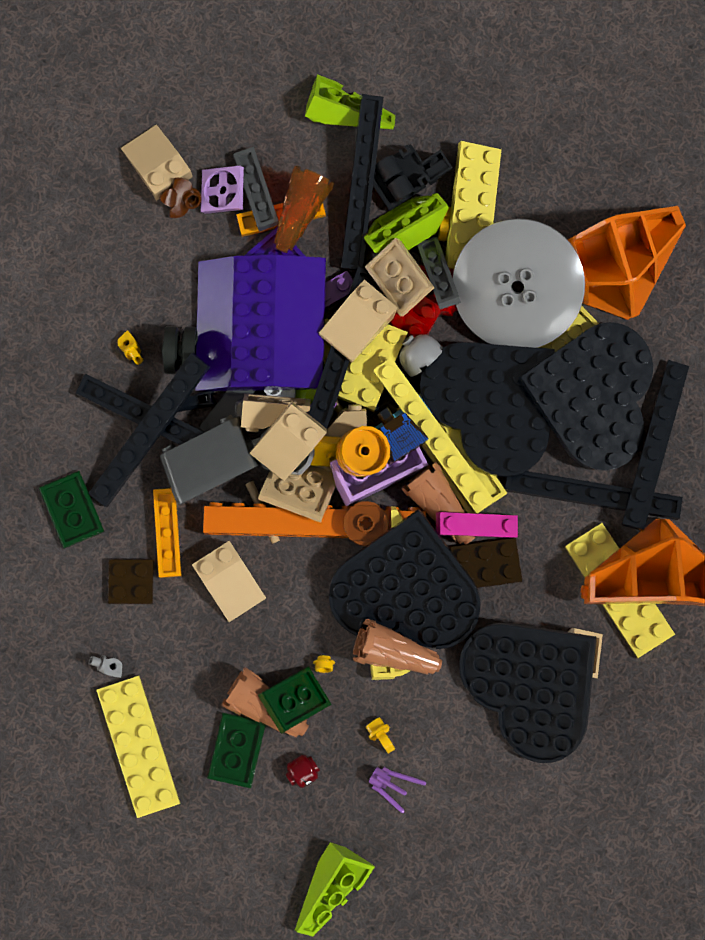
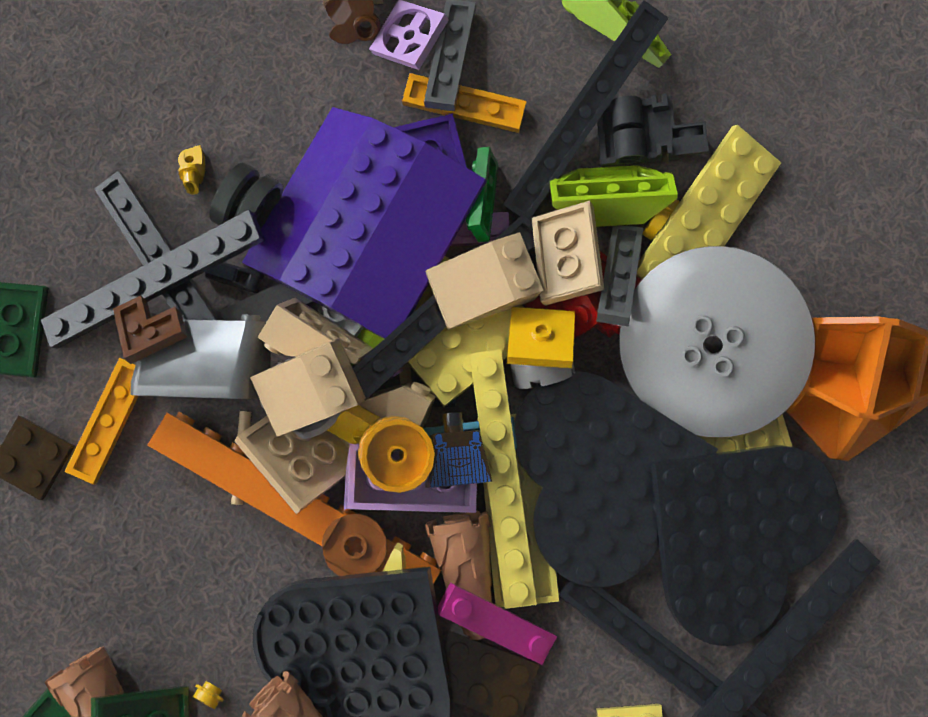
camera: 30 degrees right, 0 degrees up
tan slope [192,541,266,622] -> none
clear orange cone [273,166,334,253] -> none
none -> reddish brown plate [113,295,187,364]
none -> green plate [466,147,498,242]
none -> yellow plate [507,307,575,368]

